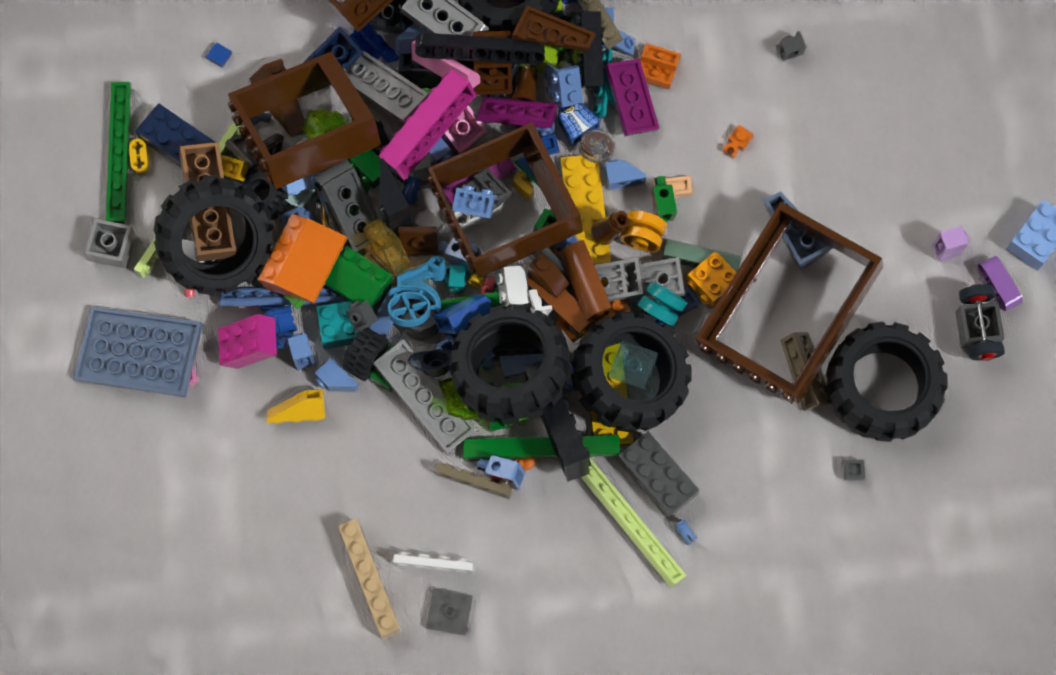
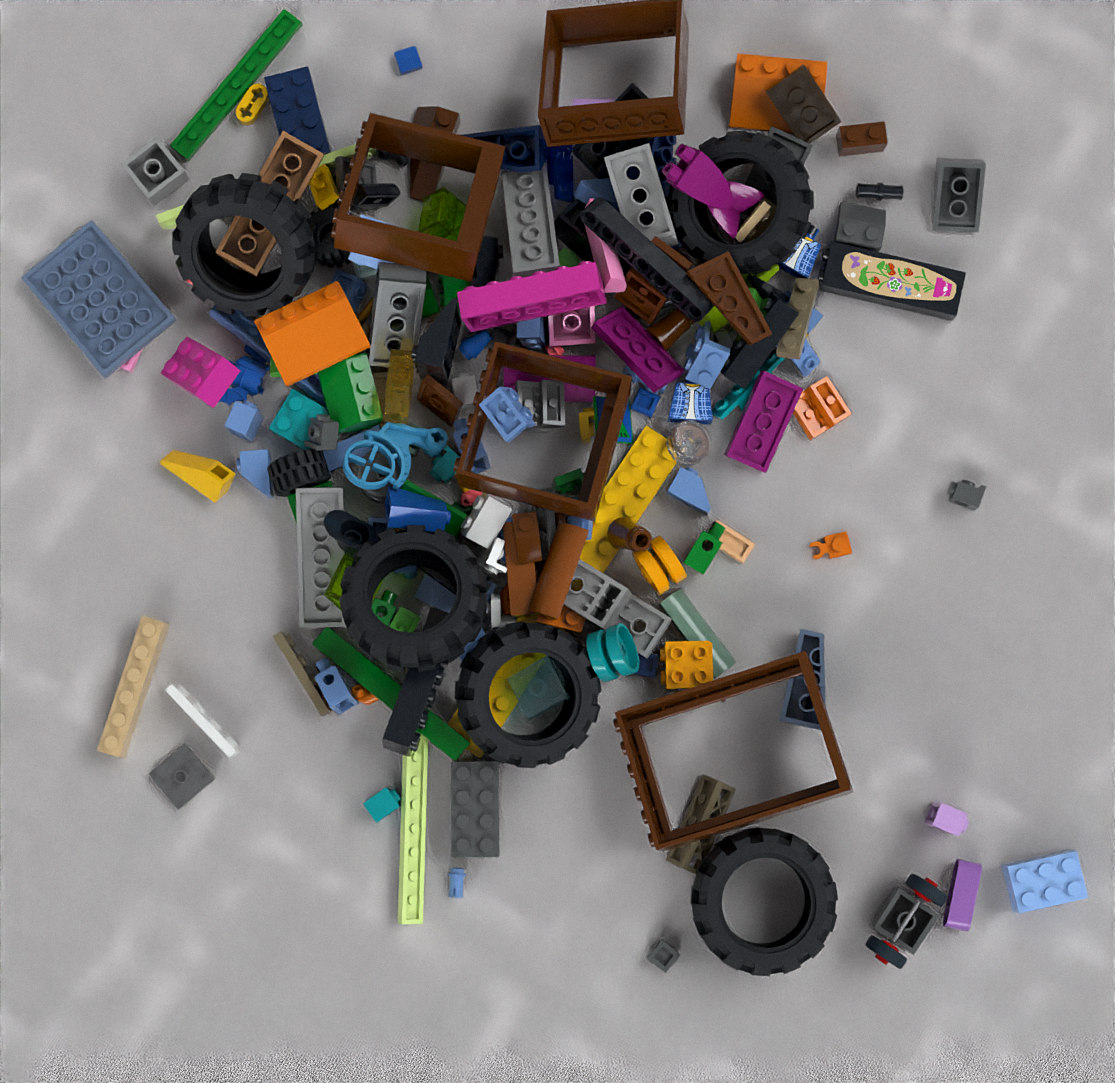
camera: 40 degrees right, 10 degrees up
none -> teal brick [363,787,401,823]

